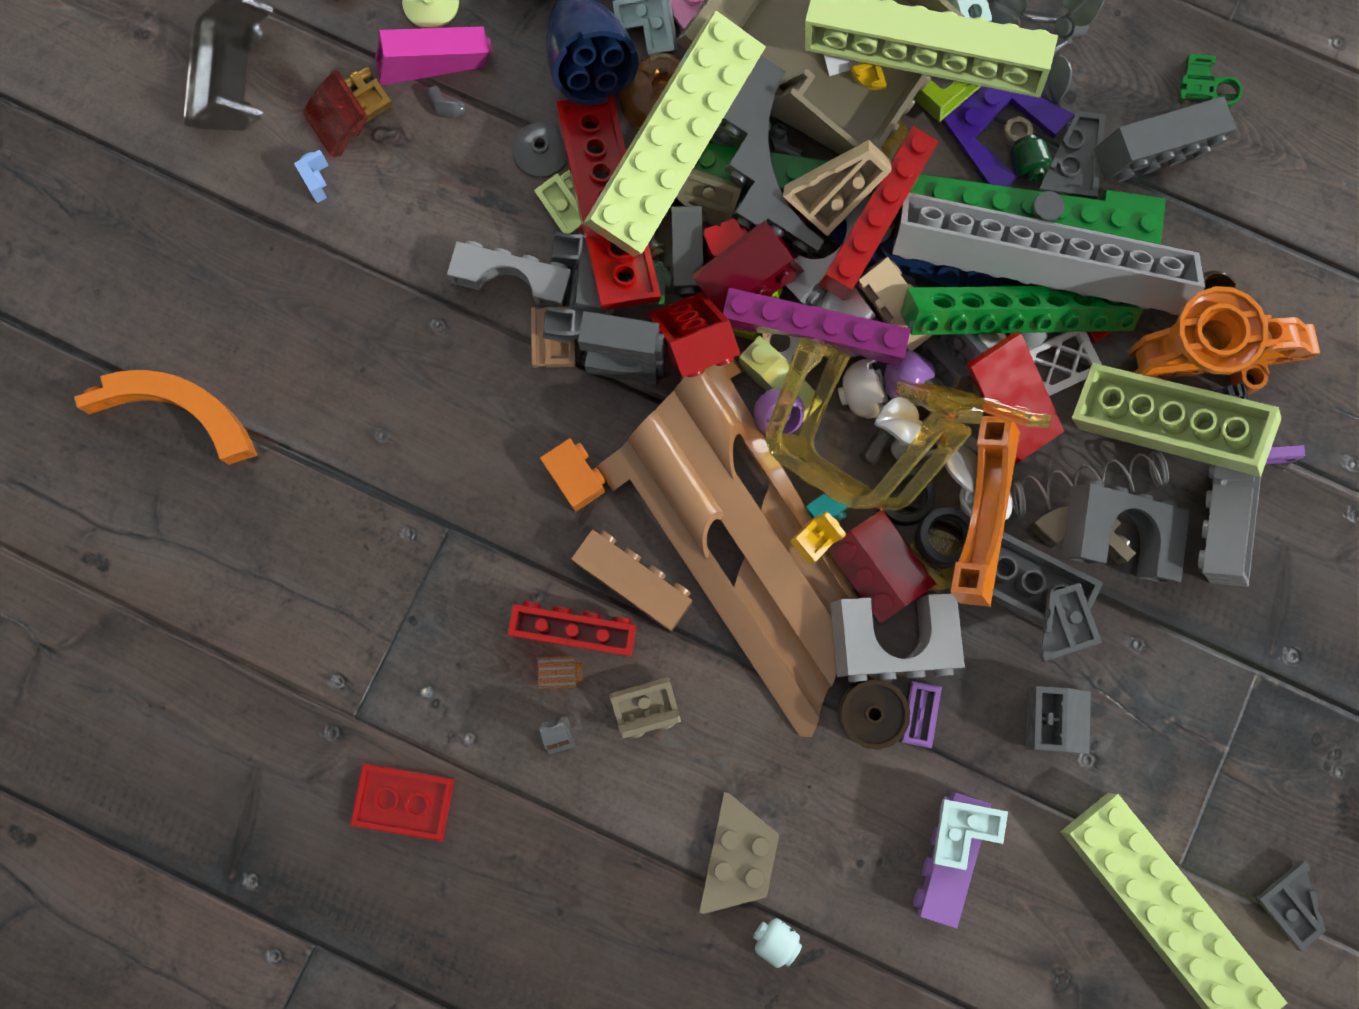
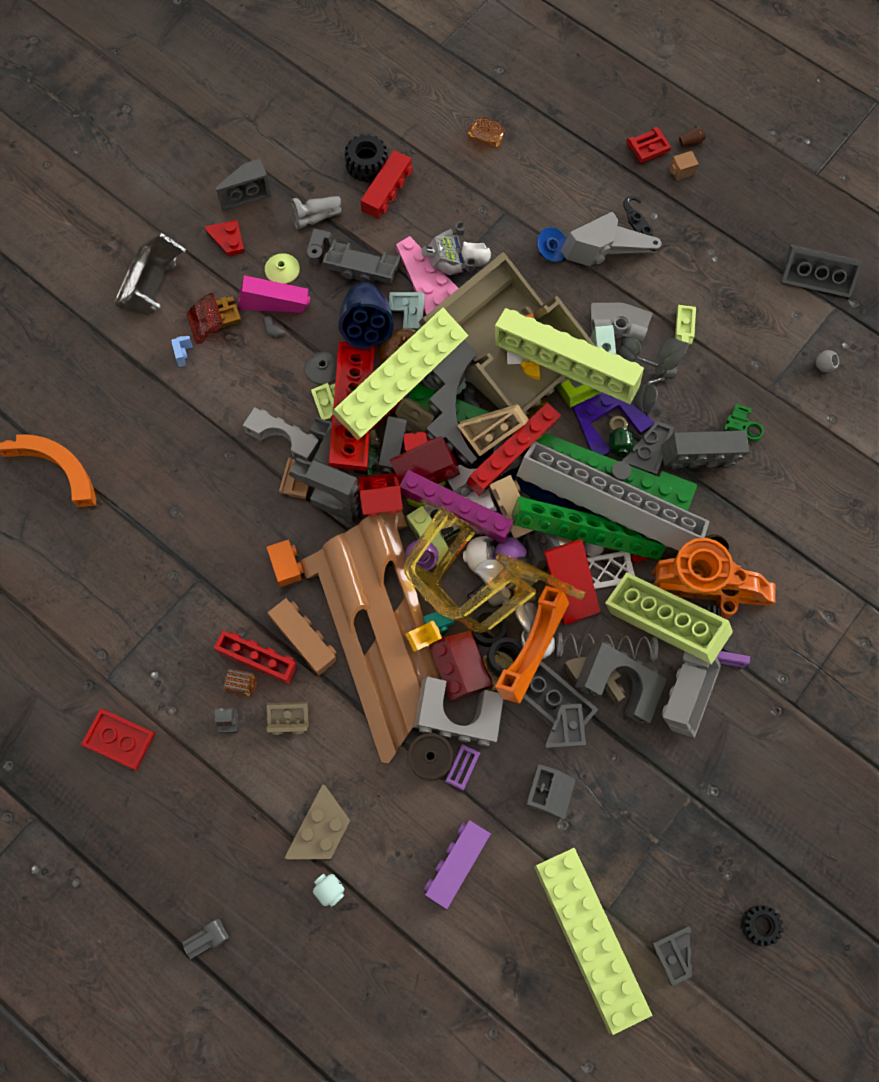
camera: 10 degrees right, 10 degrees down
light aqua plate [932,799,1008,870] -> none

